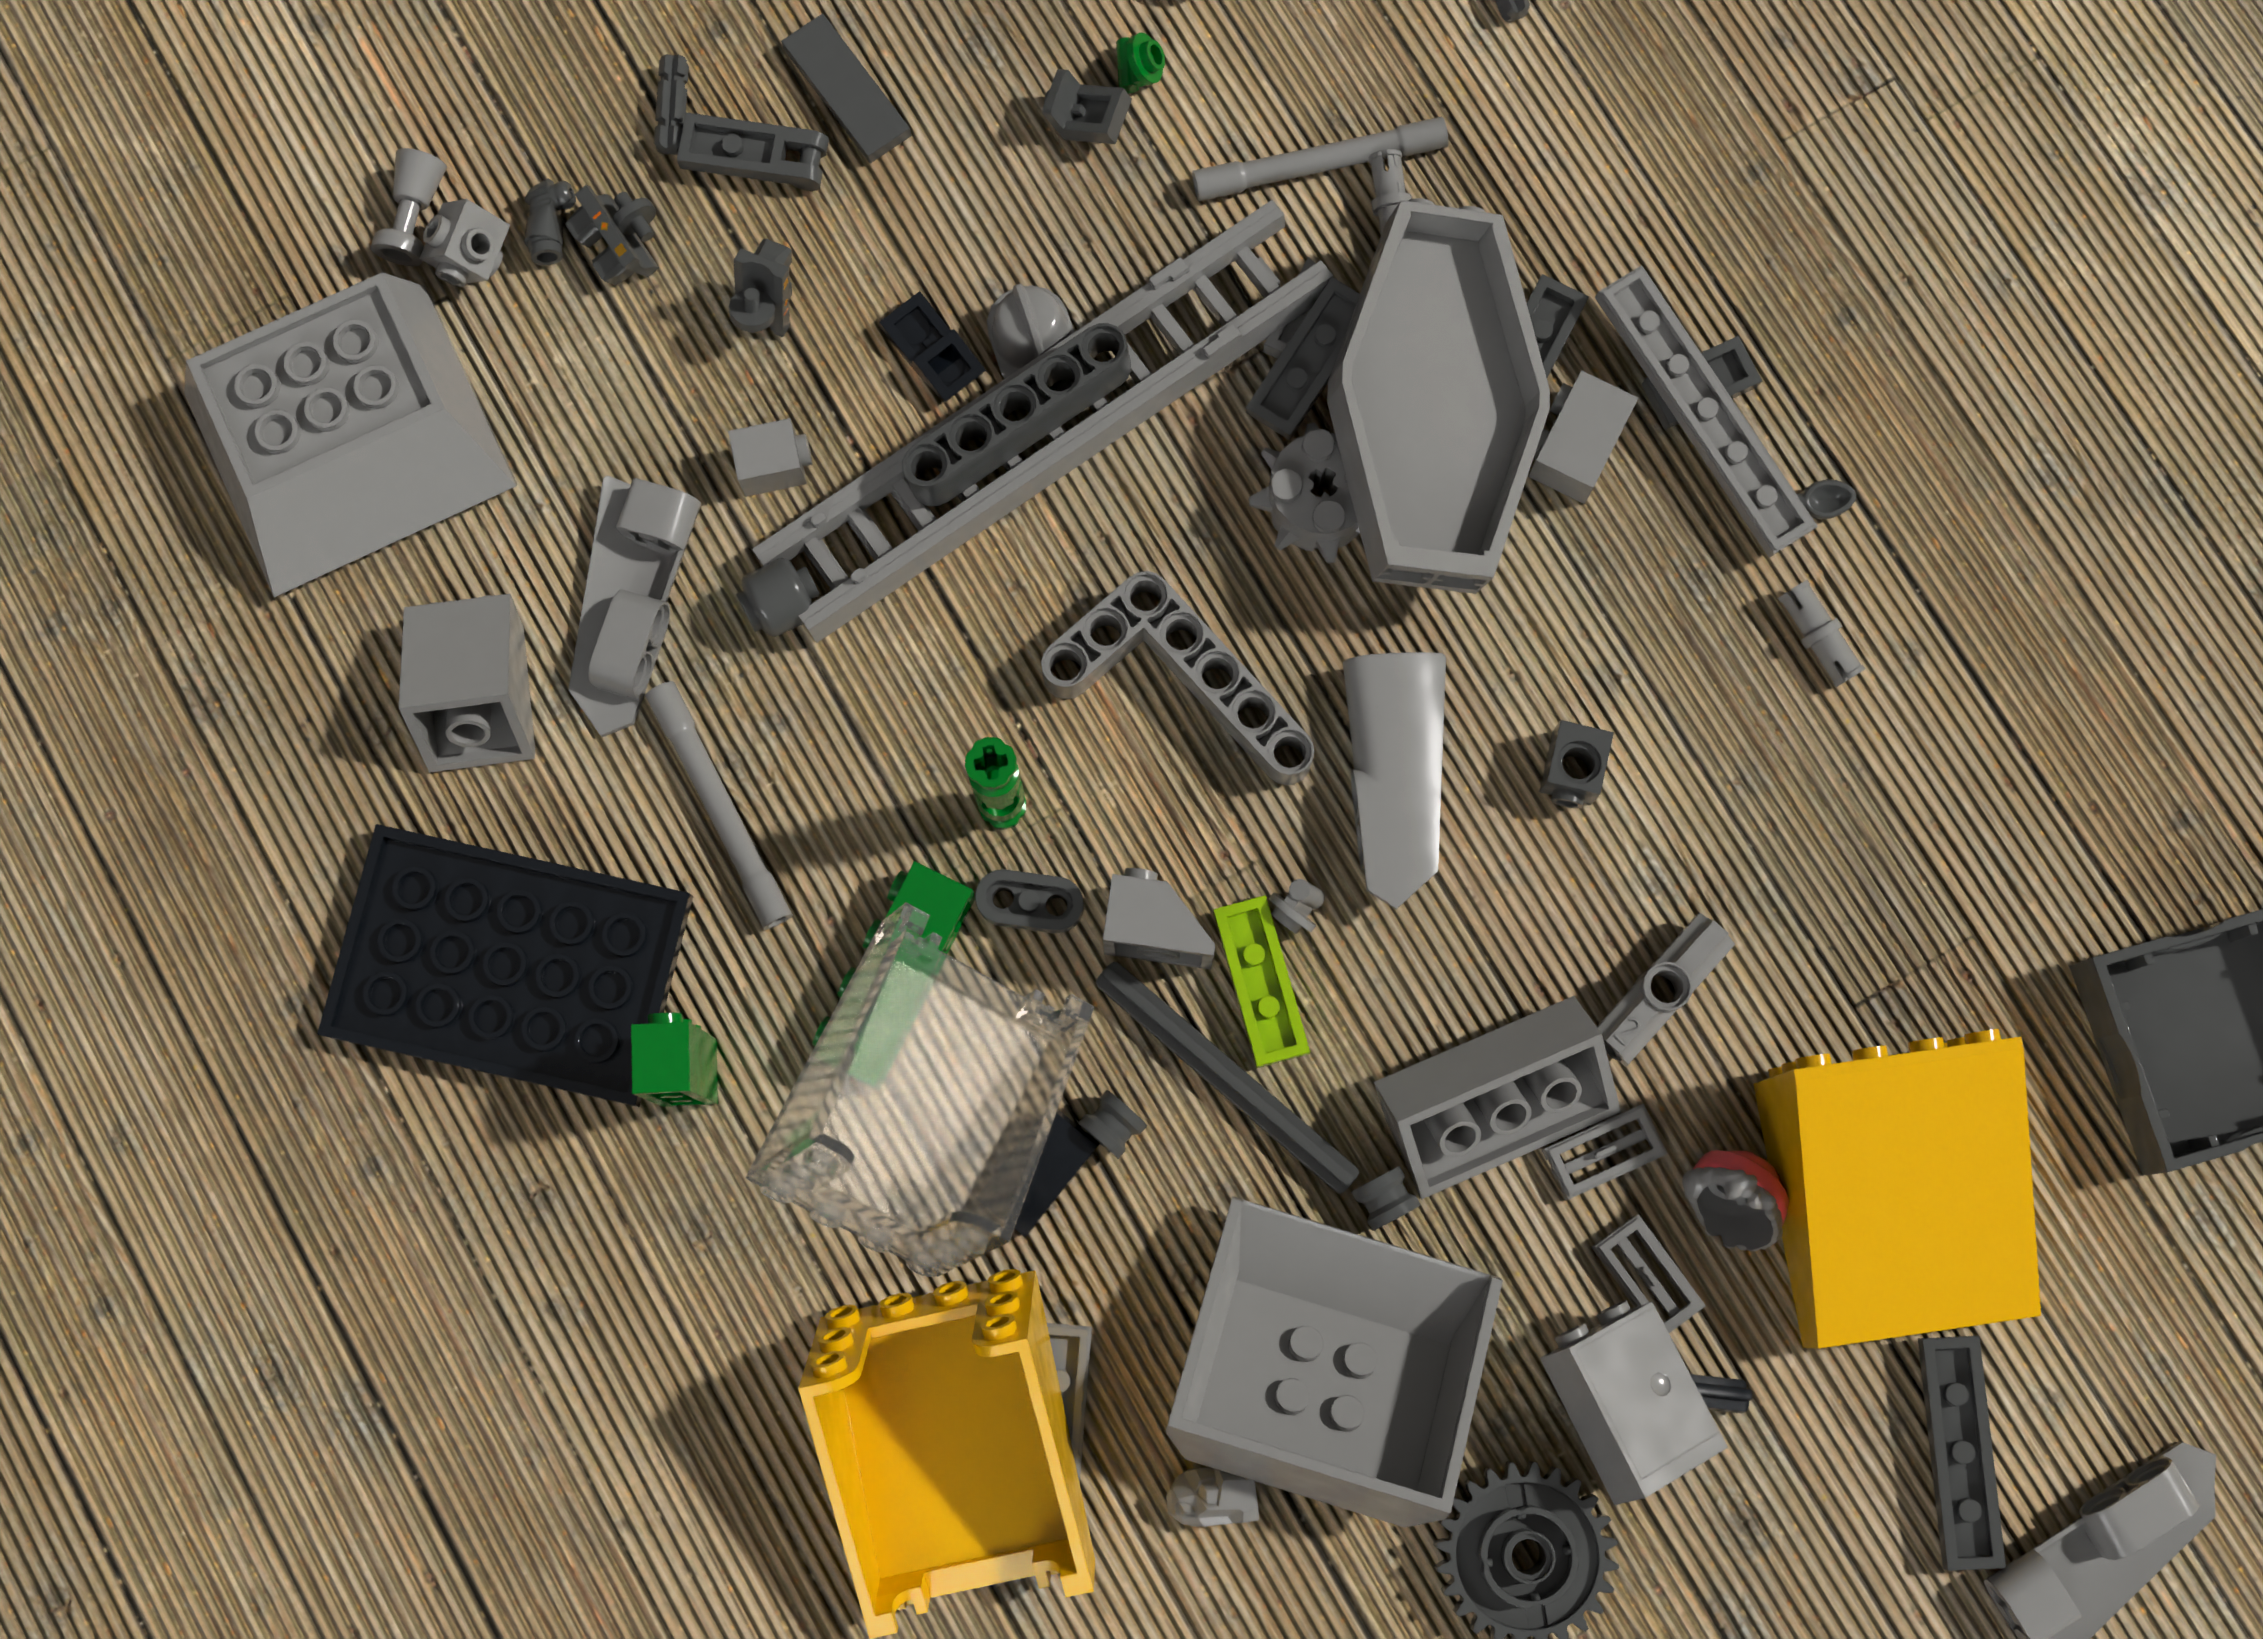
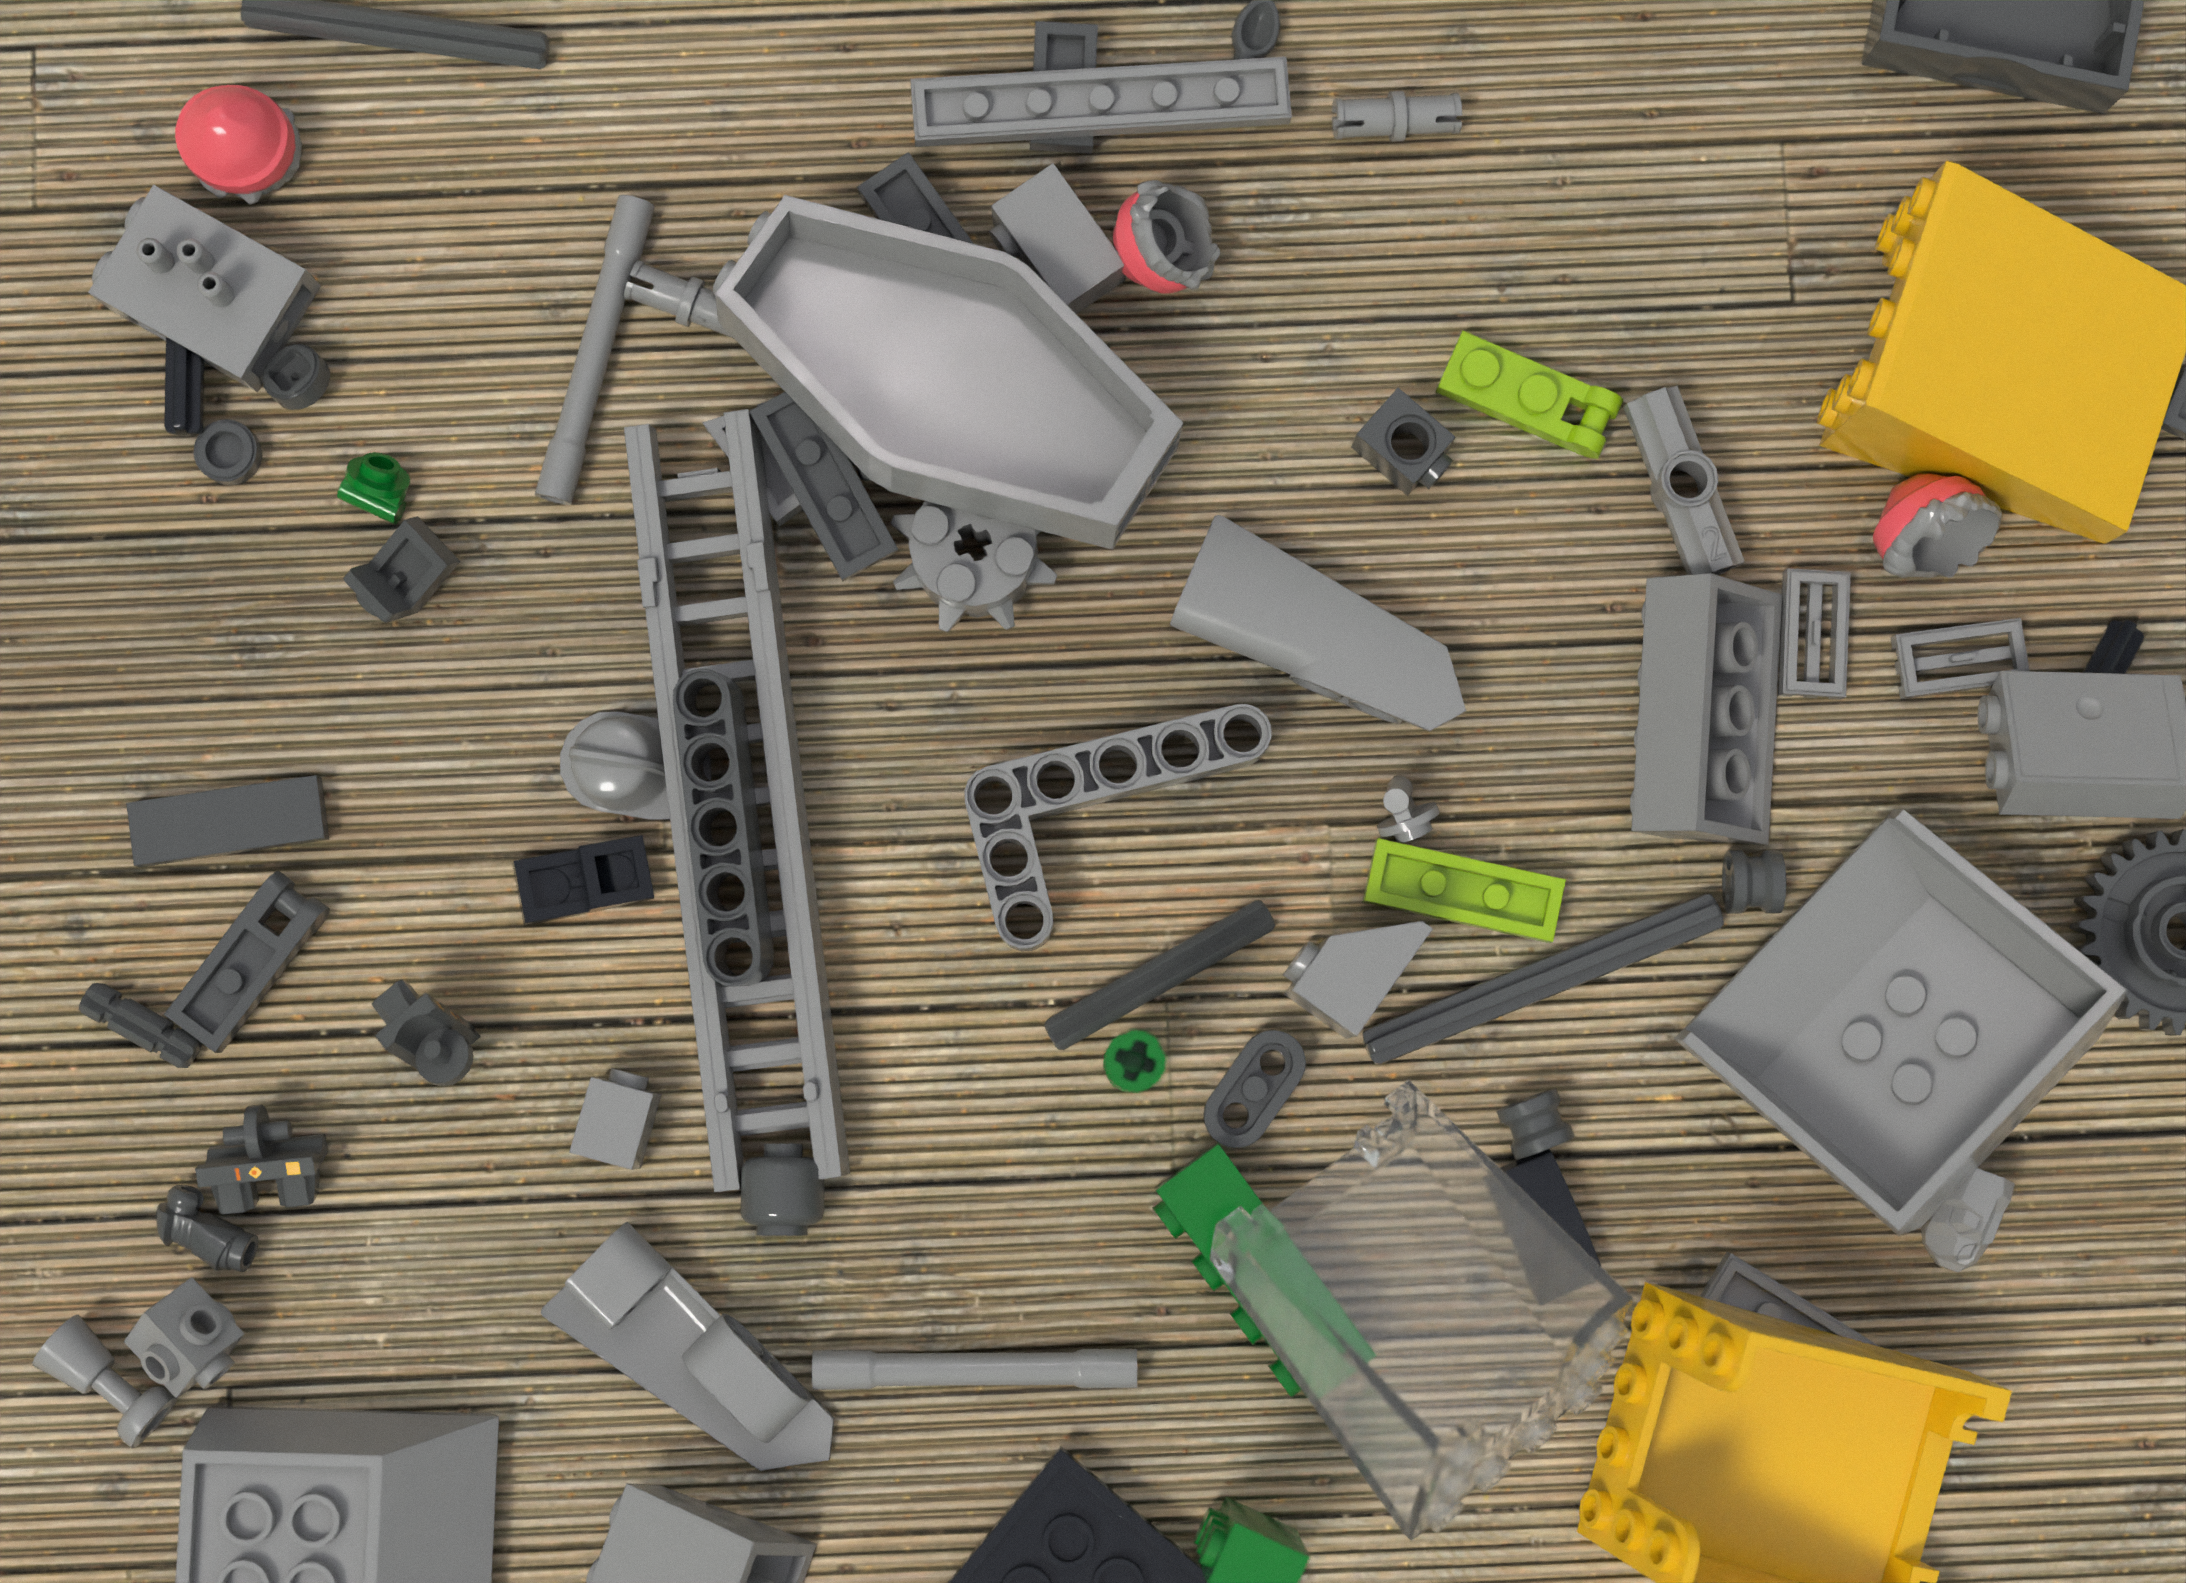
camera: 65 degrees left, 5 degrees up
none -> dark grey axle [1044,900,1275,1050]
none -> light grey hair [1113,180,1220,294]
none -> lime plate [1435,330,1623,459]

